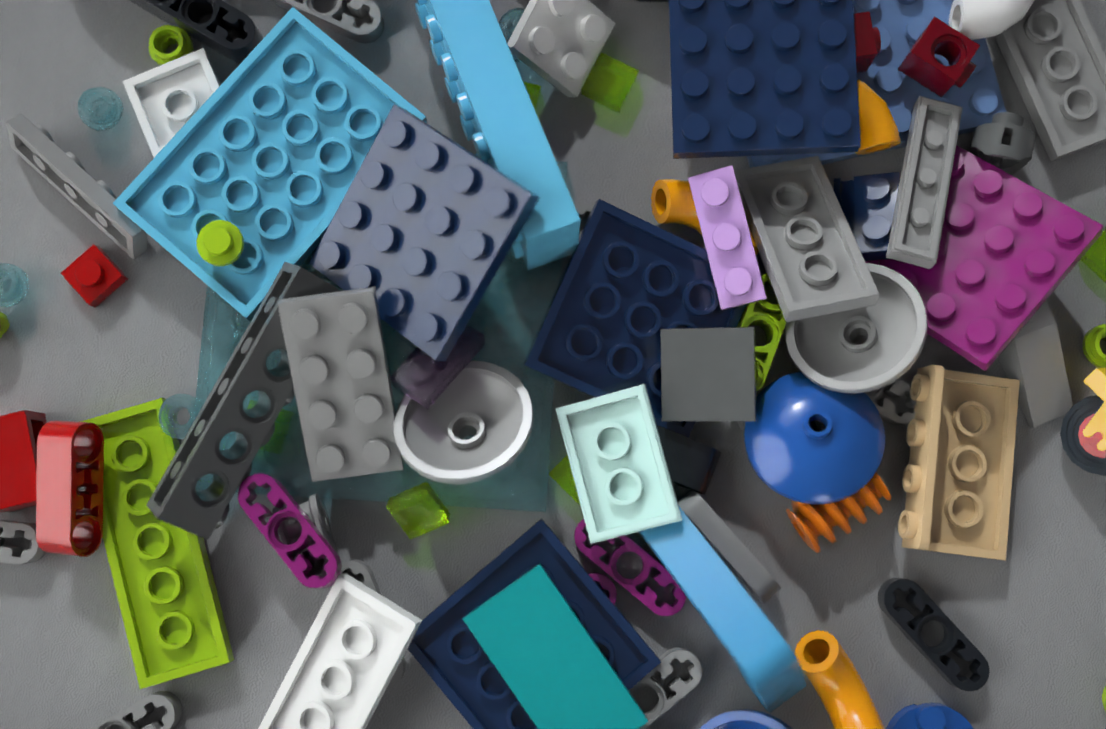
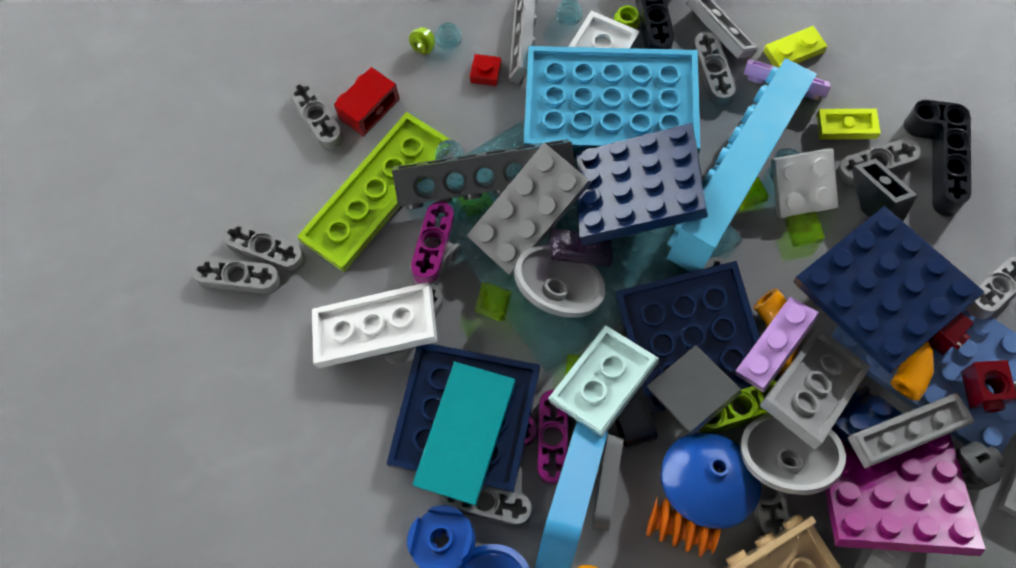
camera: 55 degrees right, 15 degrees down
red beam [36,420,104,557] -> none
lime plate [196,220,244,266] -> none

